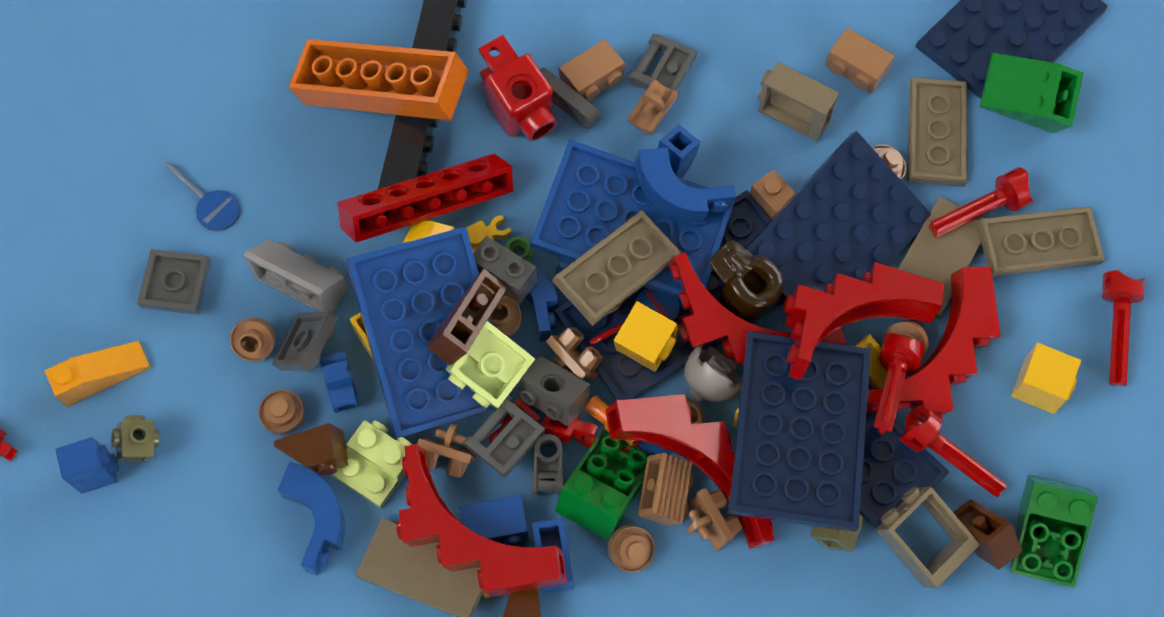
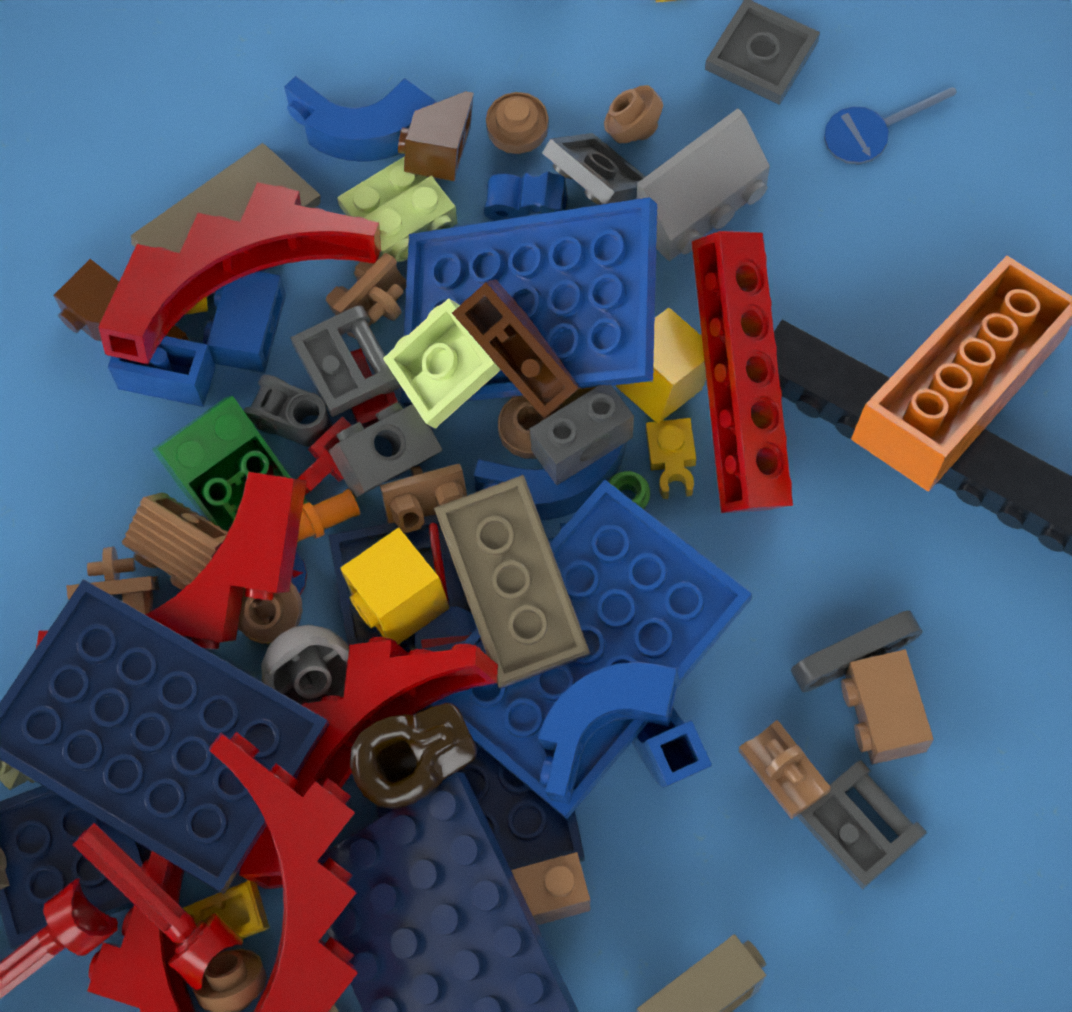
camera: 115 degrees right, 0 degrees up
red piece [479,35,558,142] -> none
medium nougat plate [607,525,655,573] -> none

